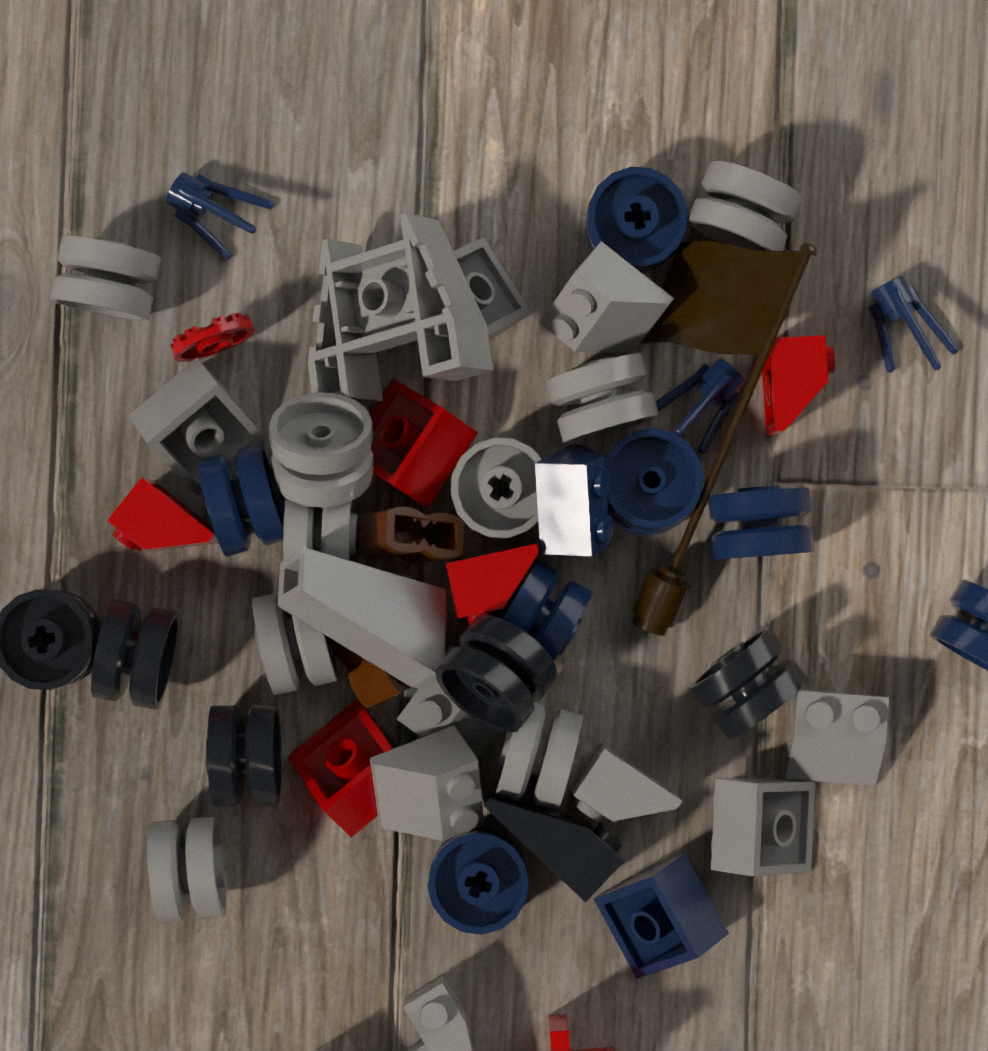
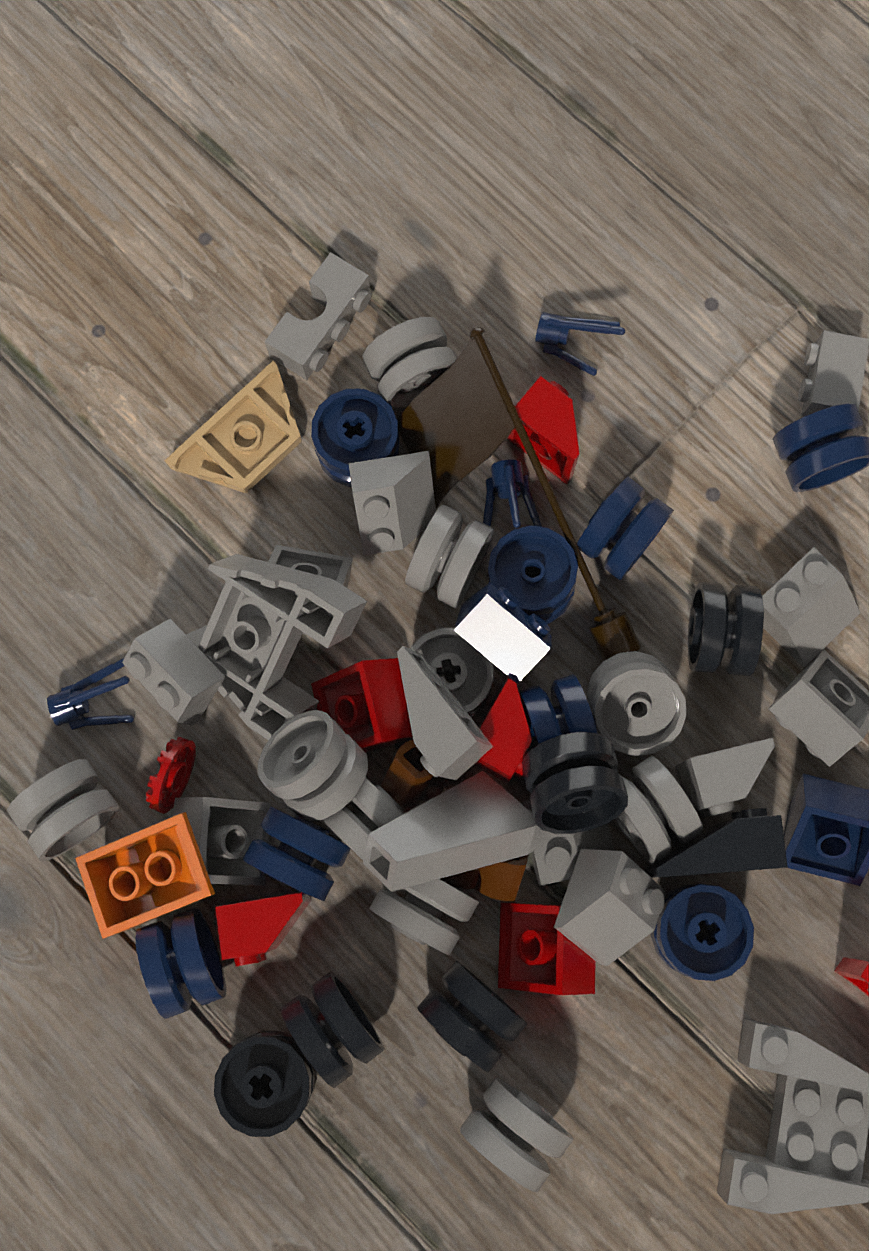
camera: 50 degrees left, 10 degrees down
none -> orange slope [75,812,215,939]
none -> light grey slope [122,619,226,726]
none -> dark blue wheel [135,908,226,1019]
none -> tan wing [164,361,302,493]
none -> light grey arch [265,252,372,380]
none -> light grey slope [397,646,493,780]
none -> light grey wheel [587,651,686,756]

